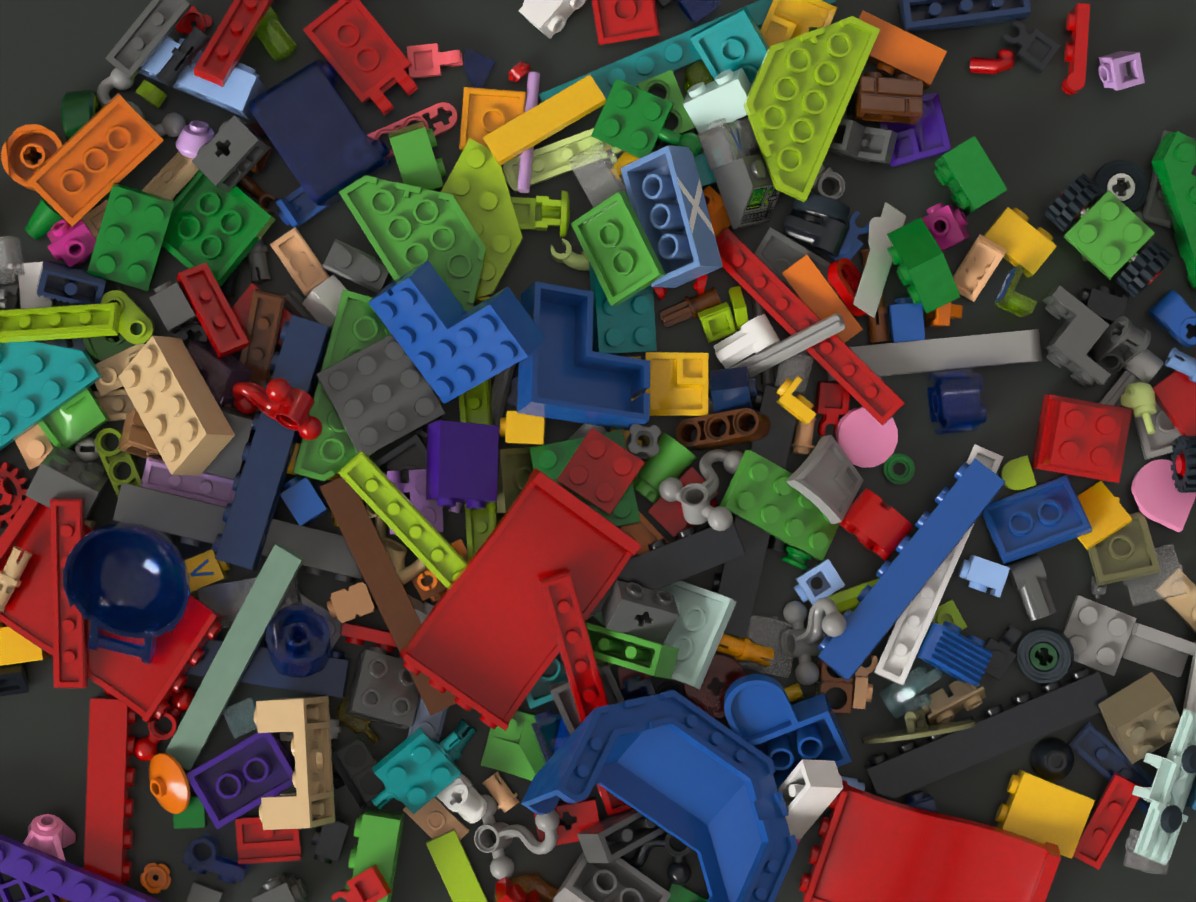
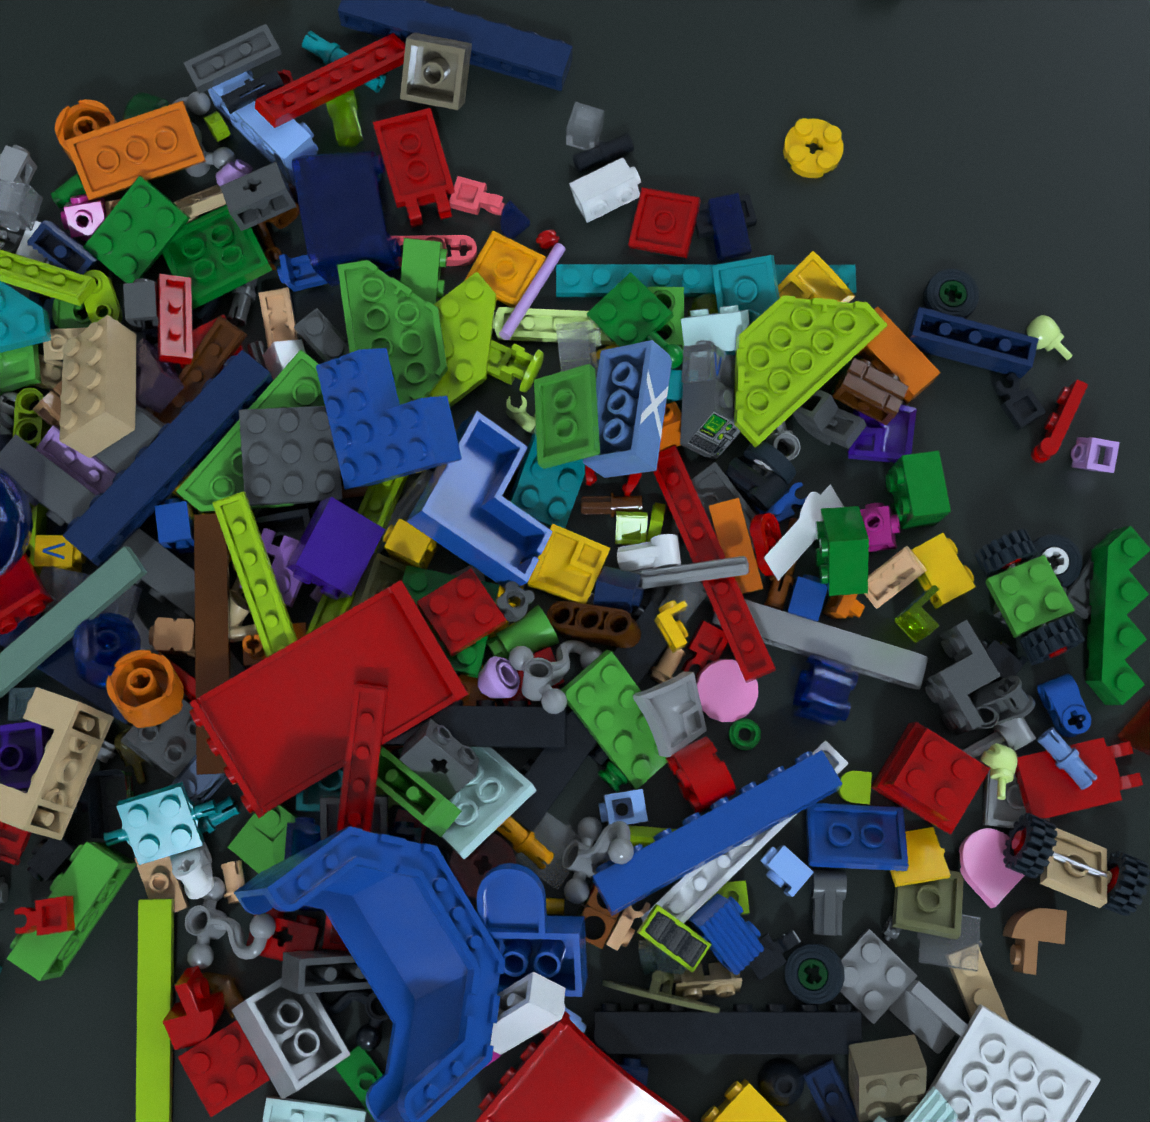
camera: 20 degrees right, 10 degrees down
red piece [232,377,323,440] -> none
yellow tile [482,75,606,166] -> none
red arm [970,49,1015,74] -> none
none -> orange brick [106,650,184,728]
none -> lavender cone [478,656,520,699]
none -> tile [637,904,711,973]

